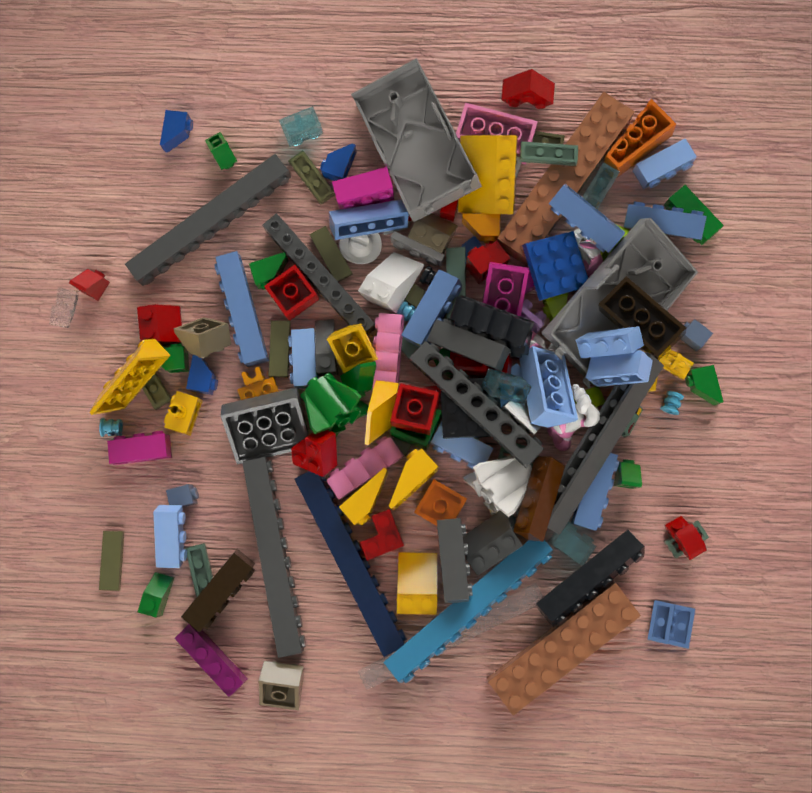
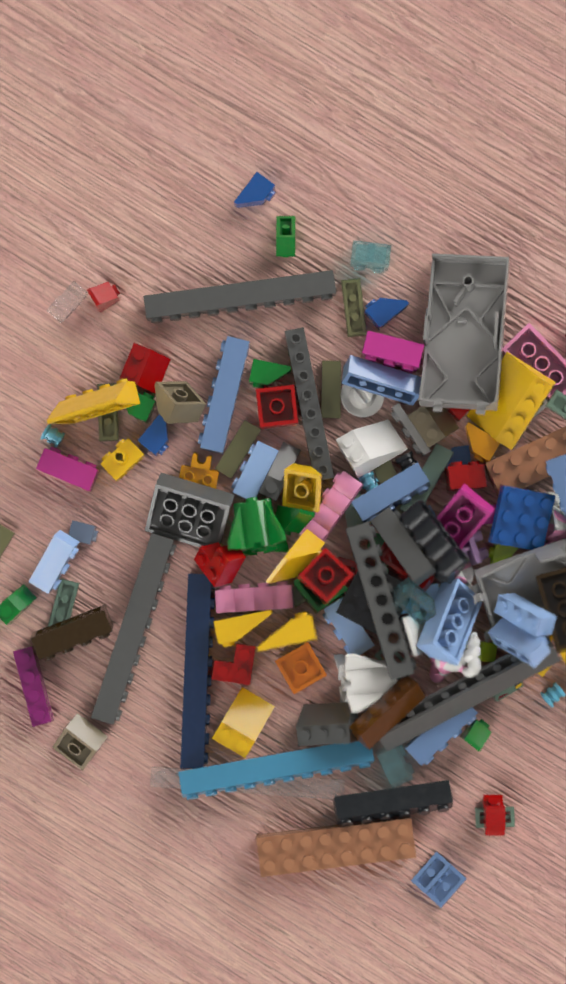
camera: 20 degrees right, 5 degrees up
dark grey brick [437,518,473,604] -> none

